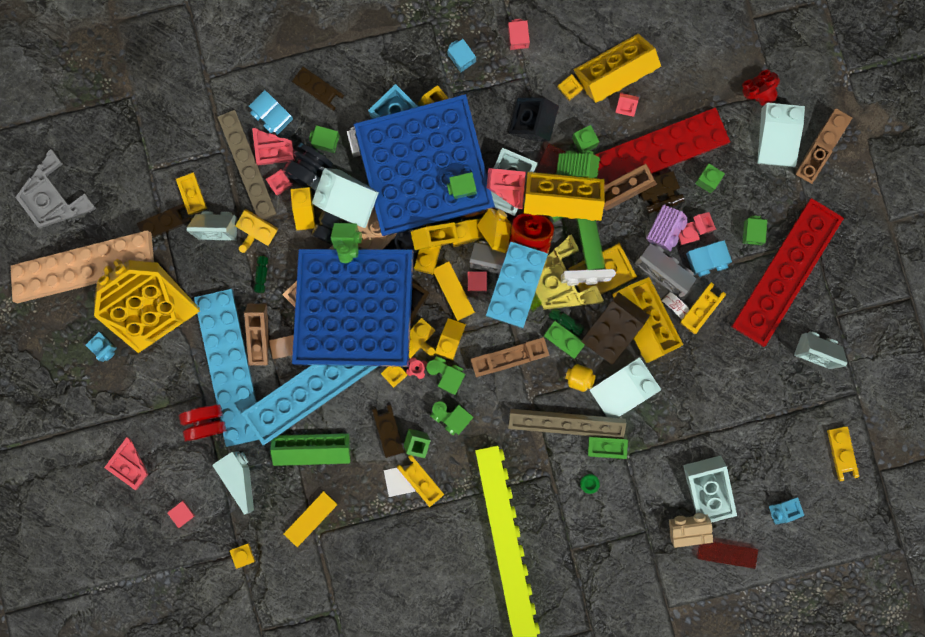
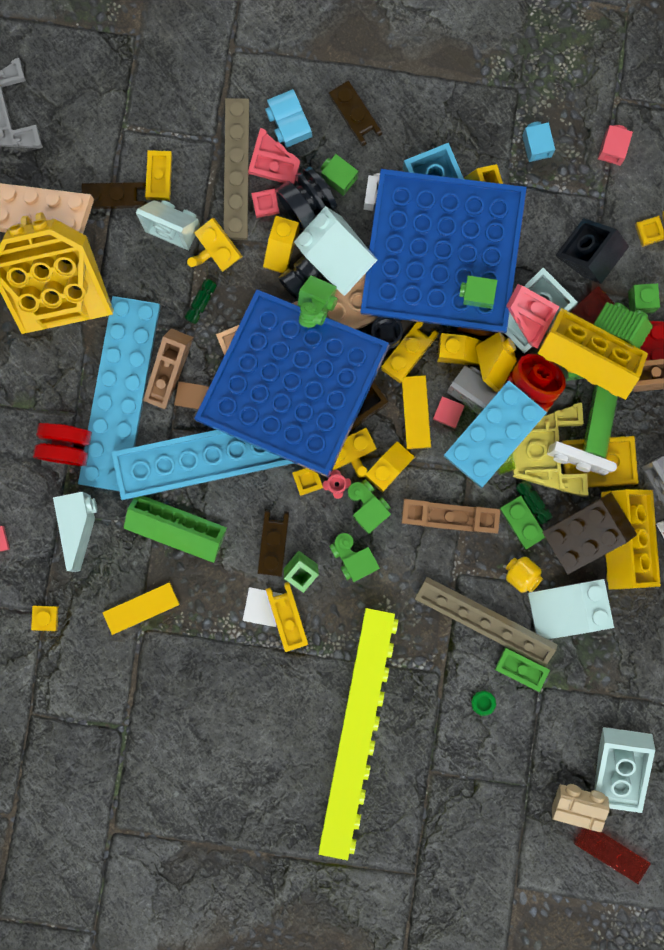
camera: 20 degrees right, 0 degrees up
yellow brick [411,223,458,250] -> none

